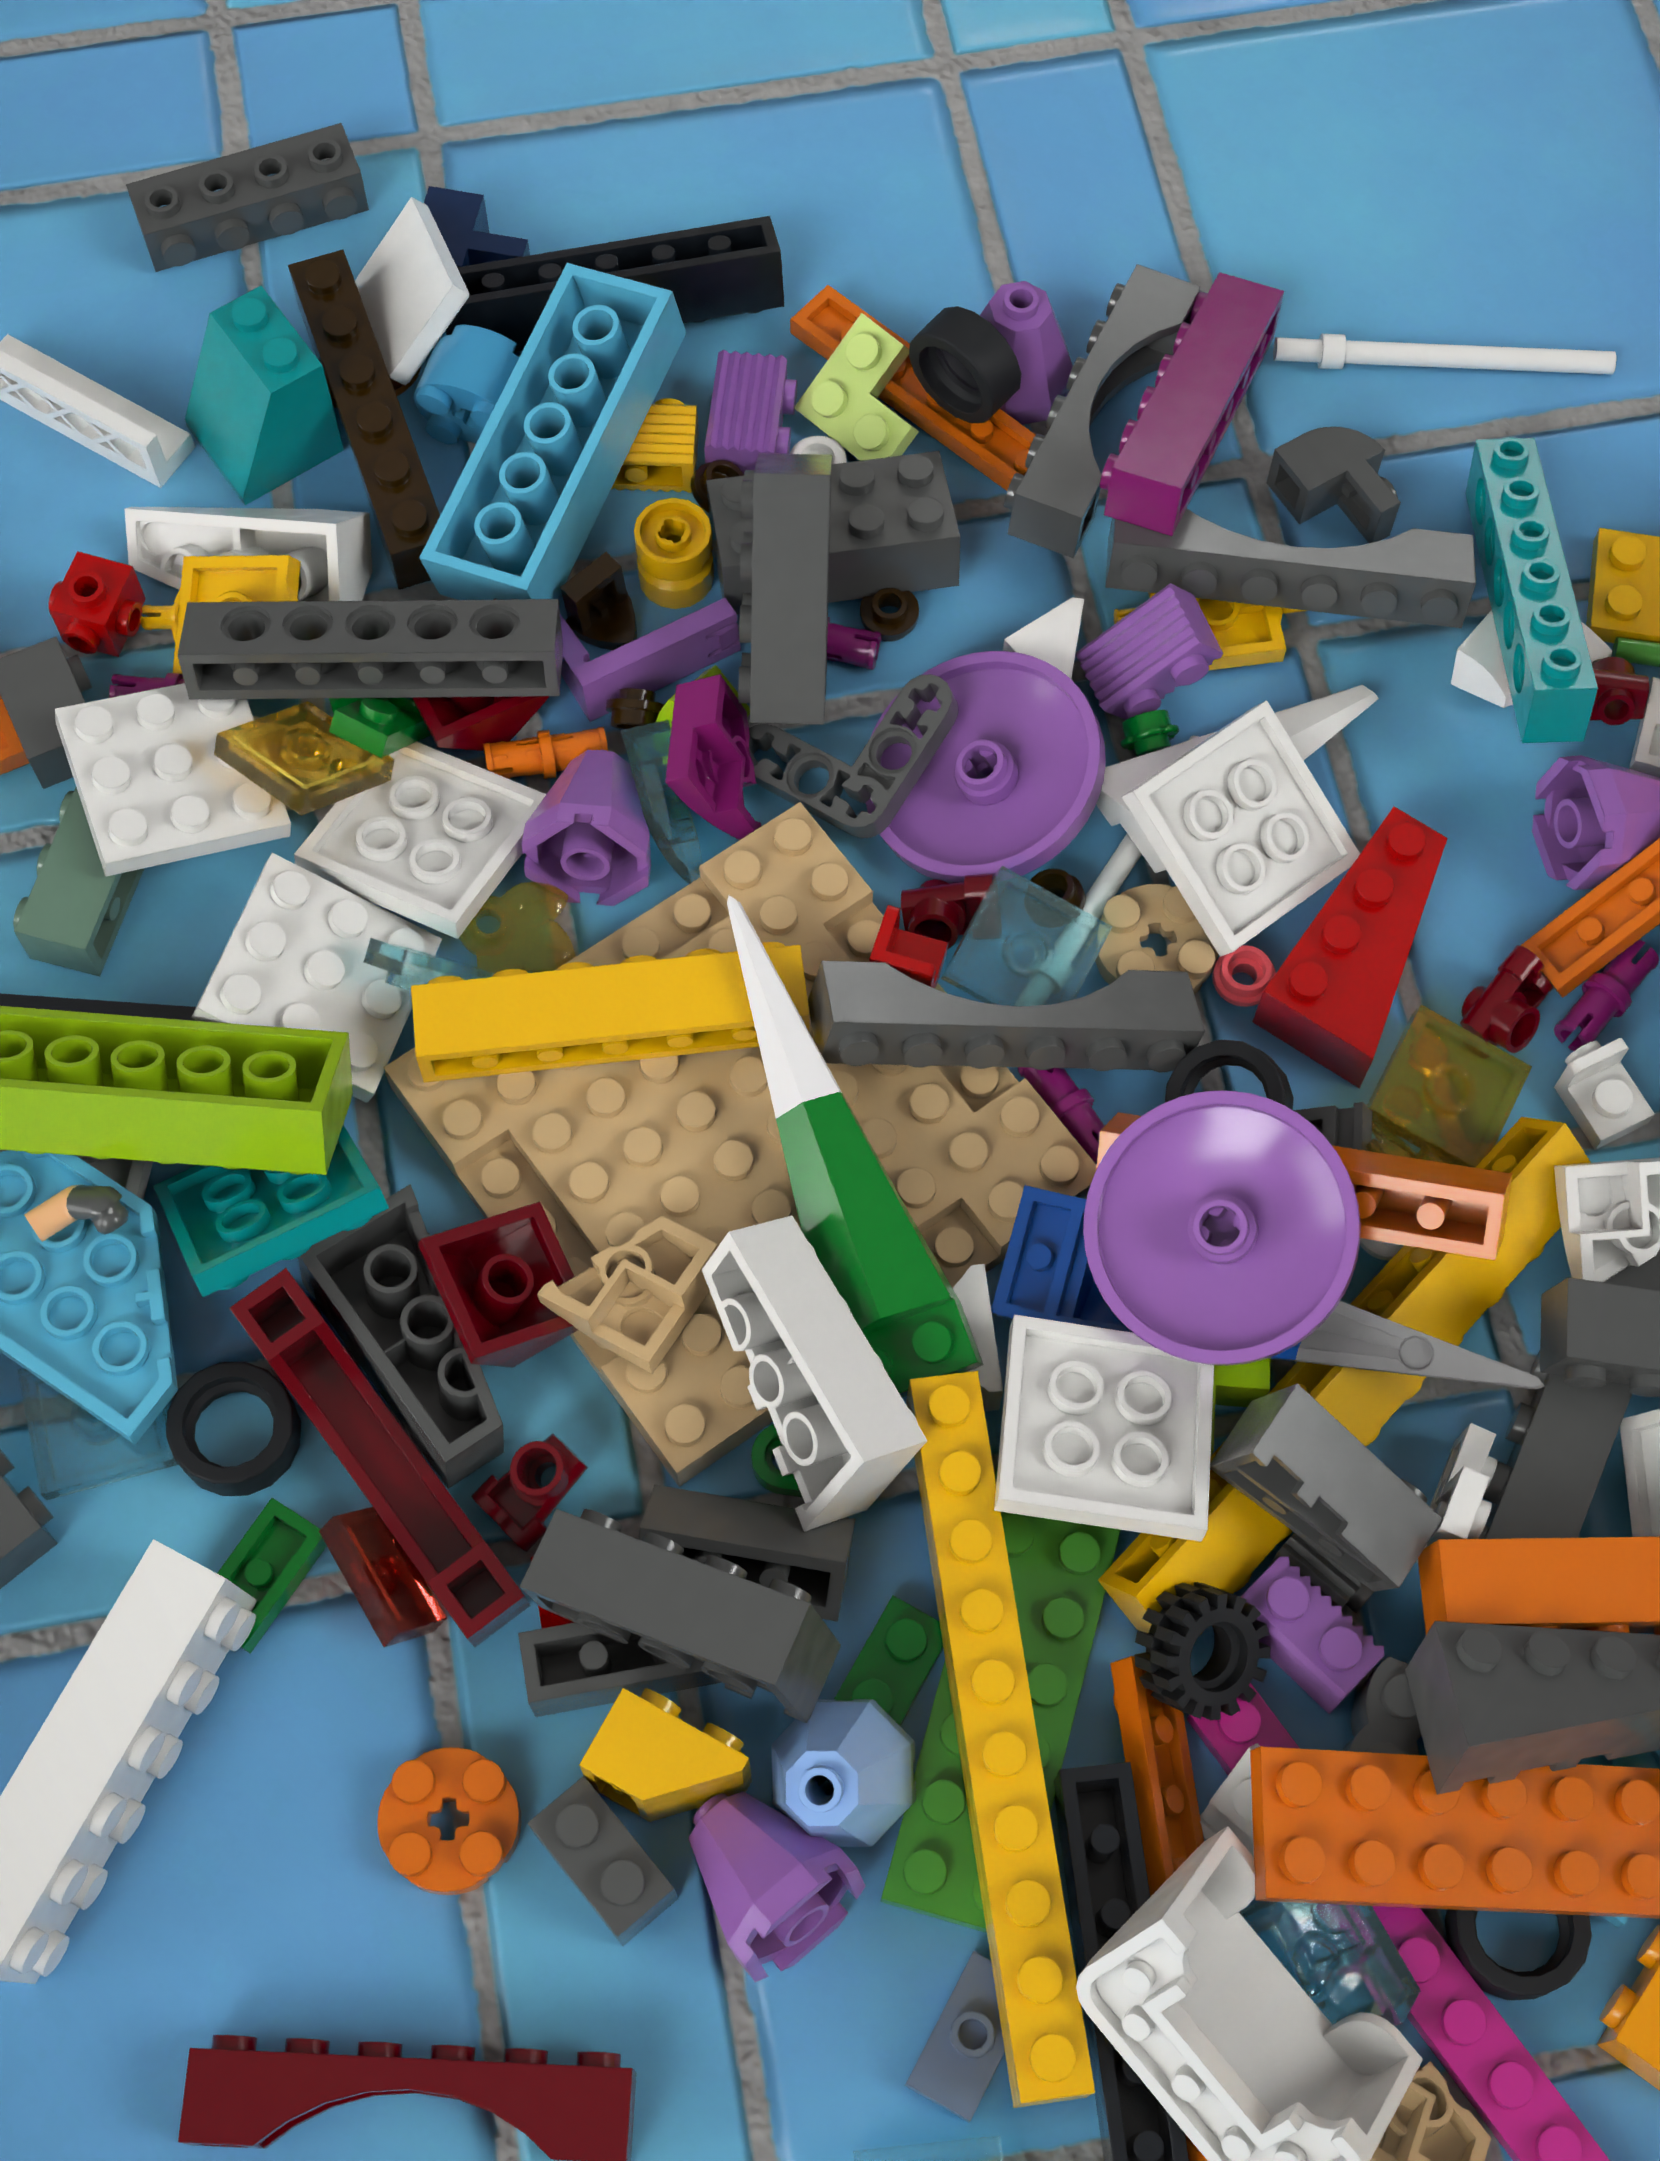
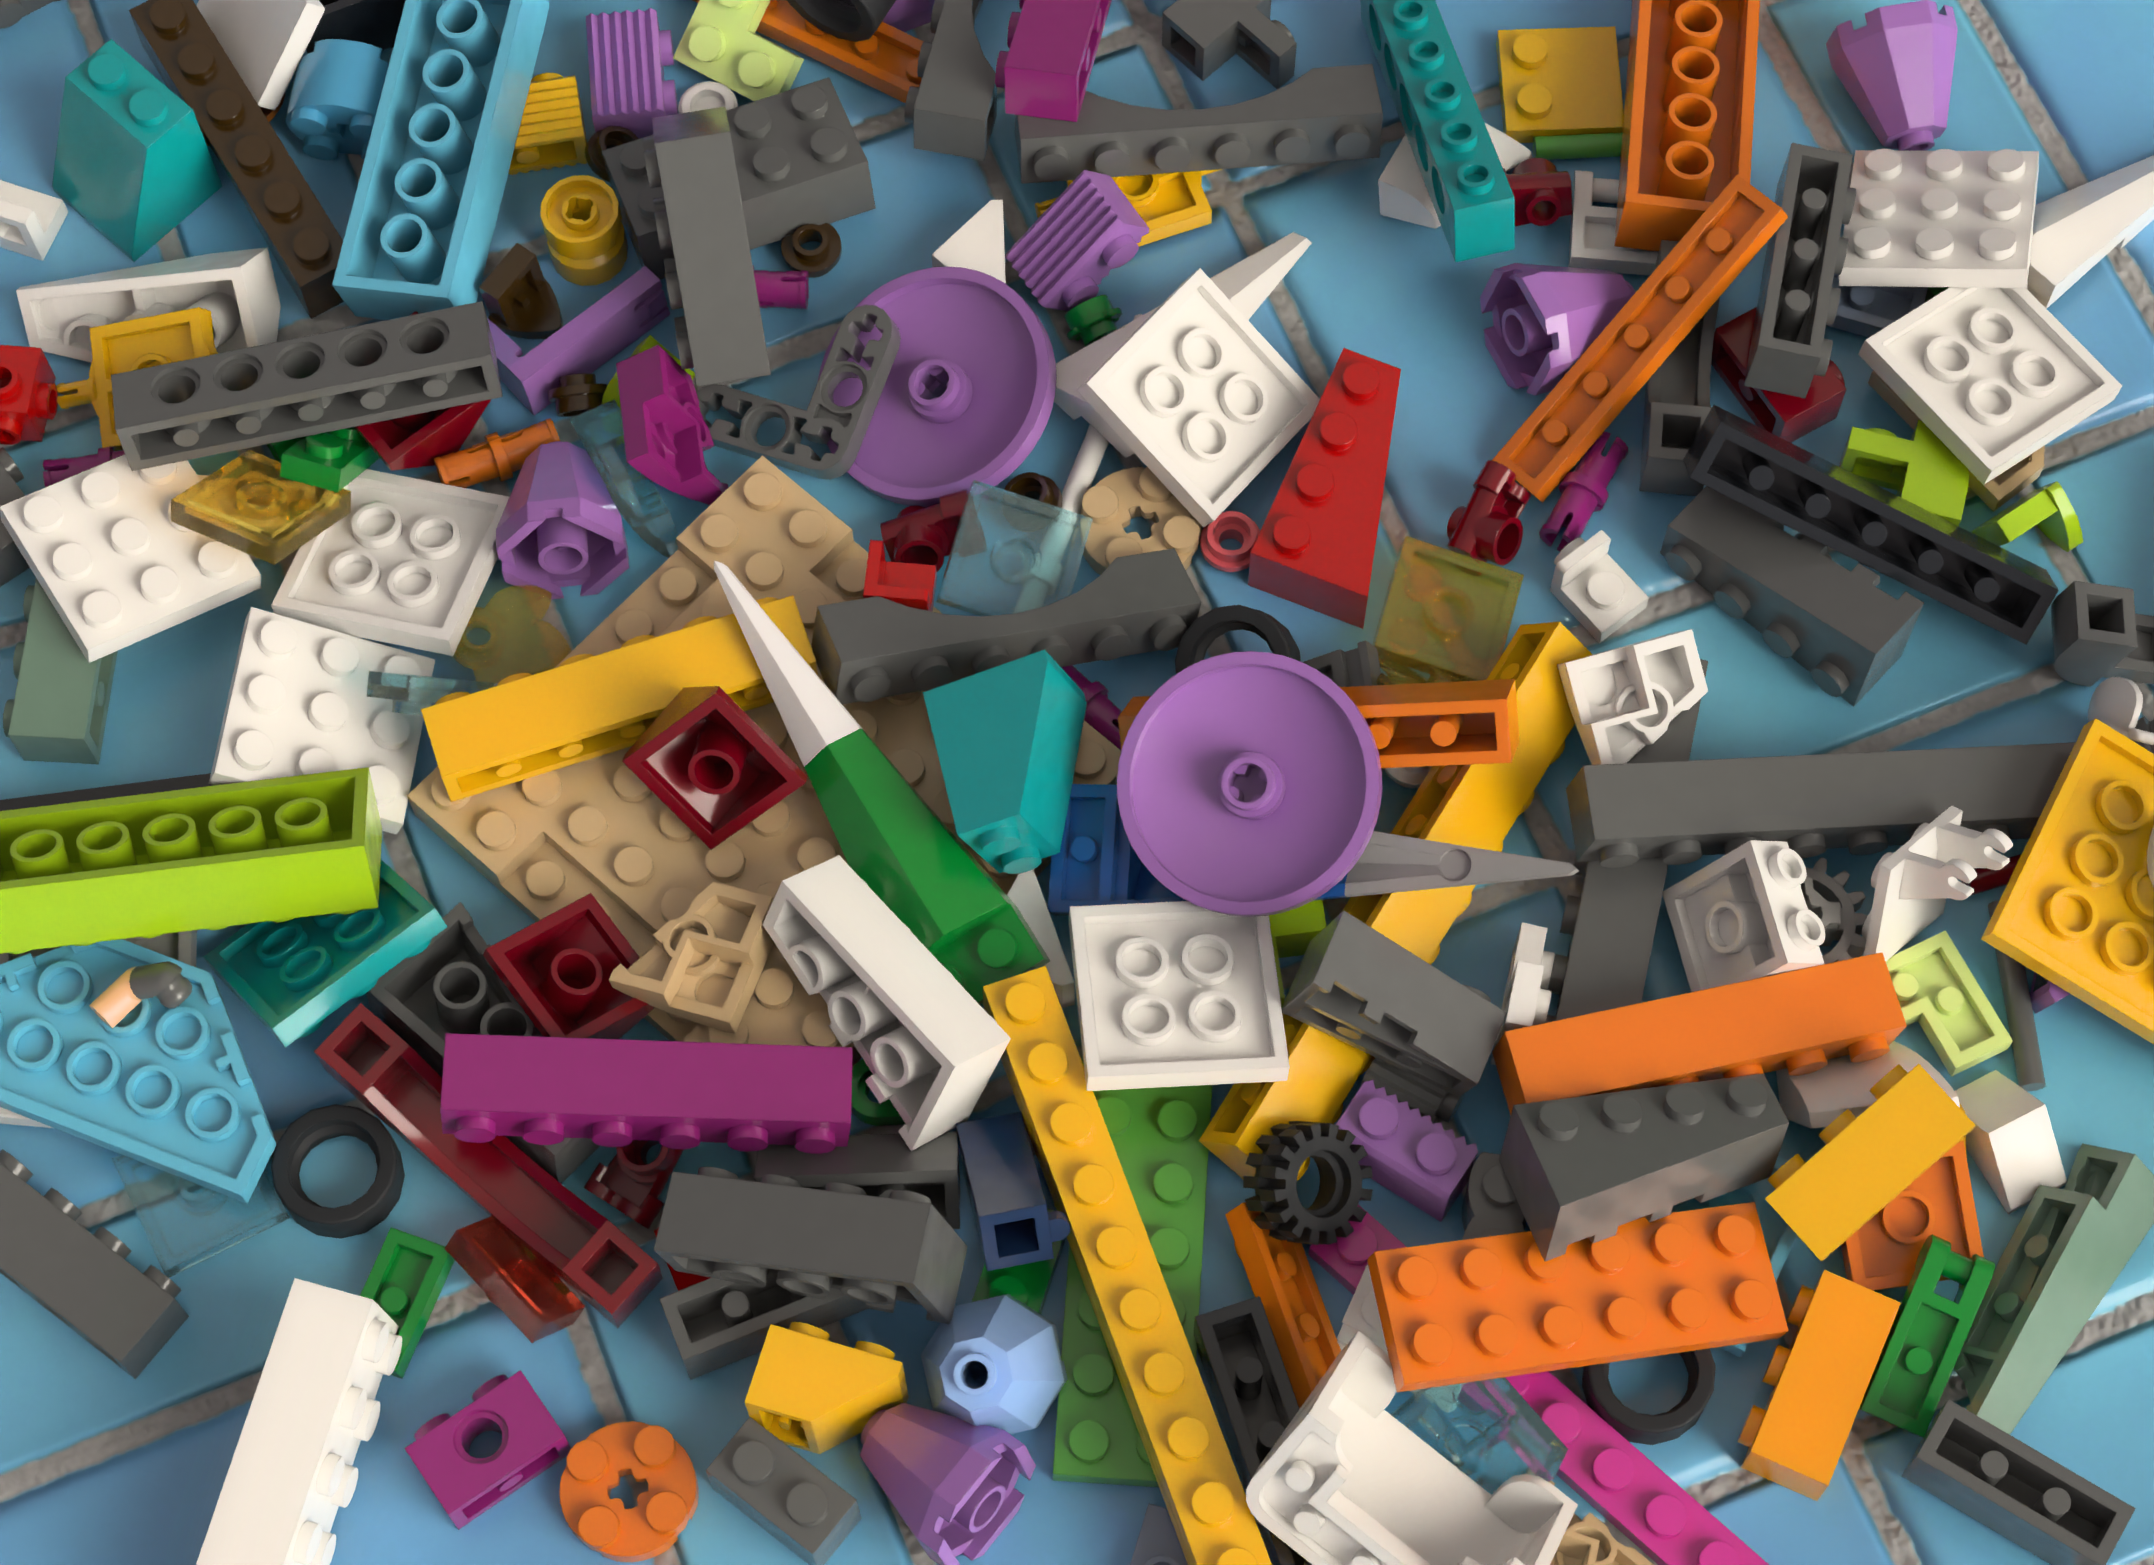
camera: 10 degrees left, 0 degrees up
none -> magenta brick [404,1370,571,1530]
none -> magenta brick [440,1033,853,1154]
none -> dark red slope [622,686,808,850]
none -> teal slope [923,649,1087,874]
none -> dark blue brick [956,1111,1070,1271]

